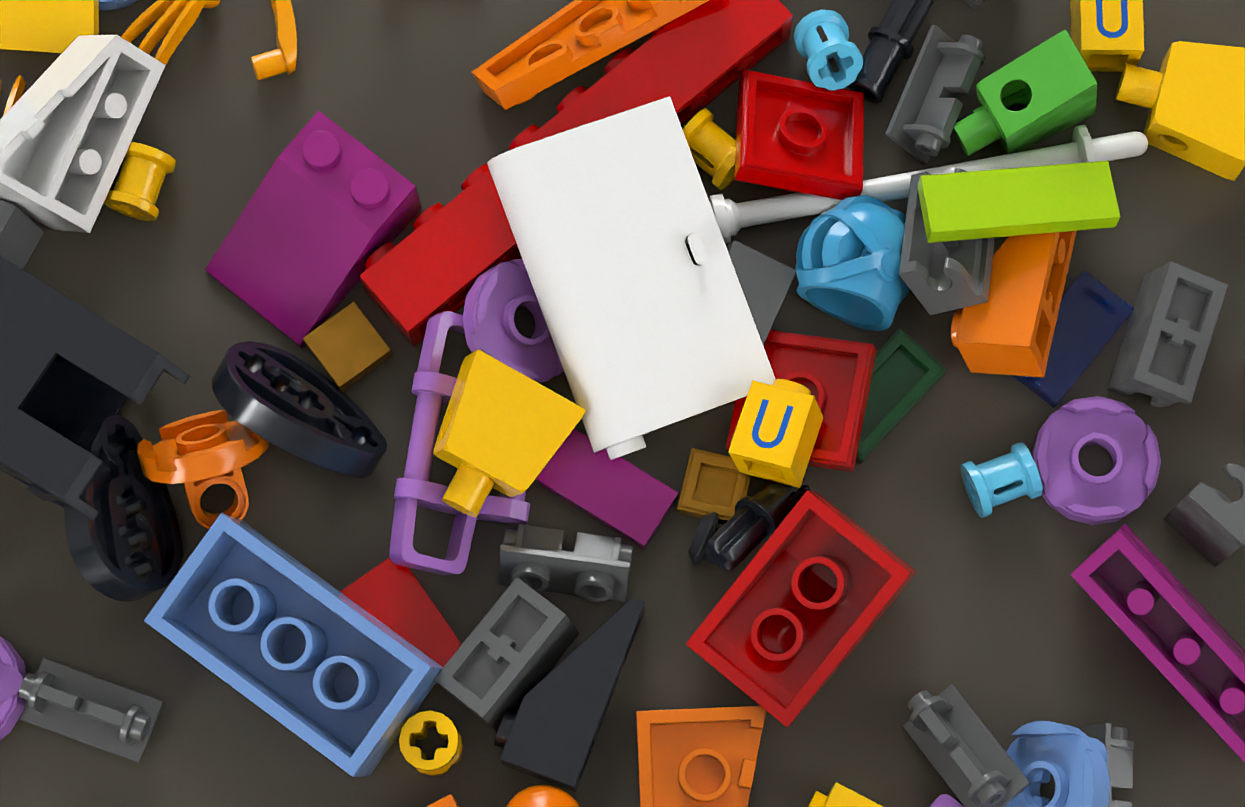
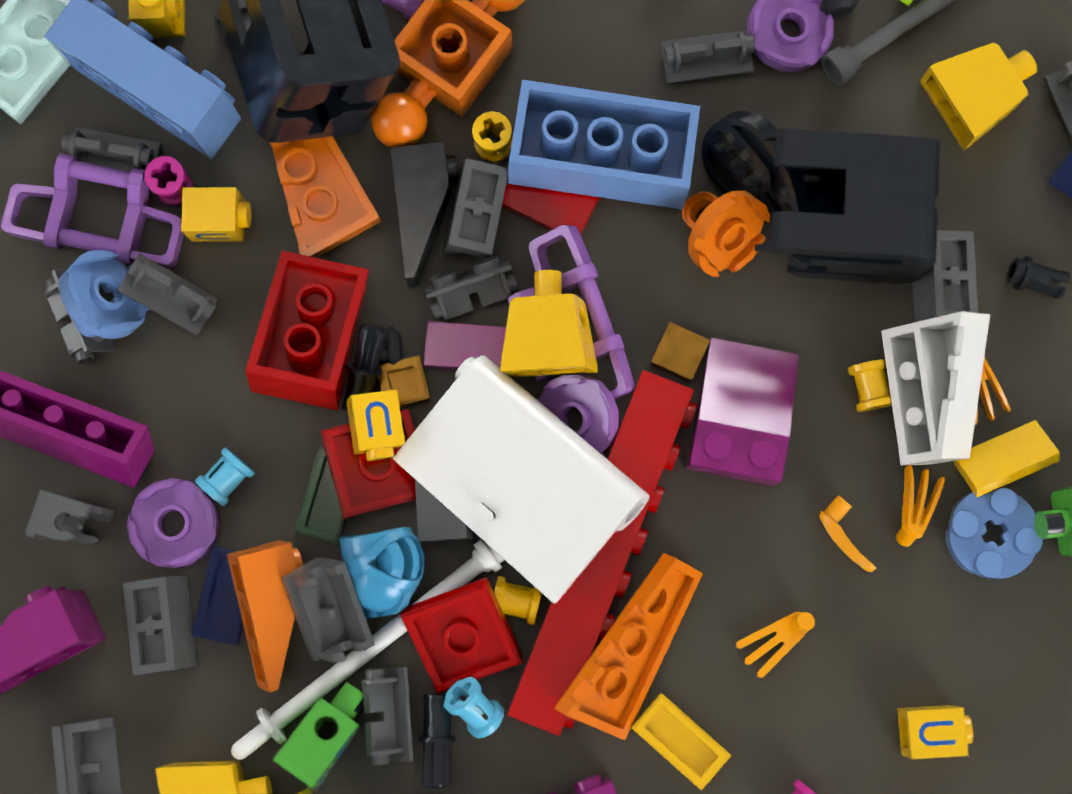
camera: 155 degrees right, 5 degrees up
black piece [212,341,387,478] -> none
lime tile [917,161,1121,243] -> none

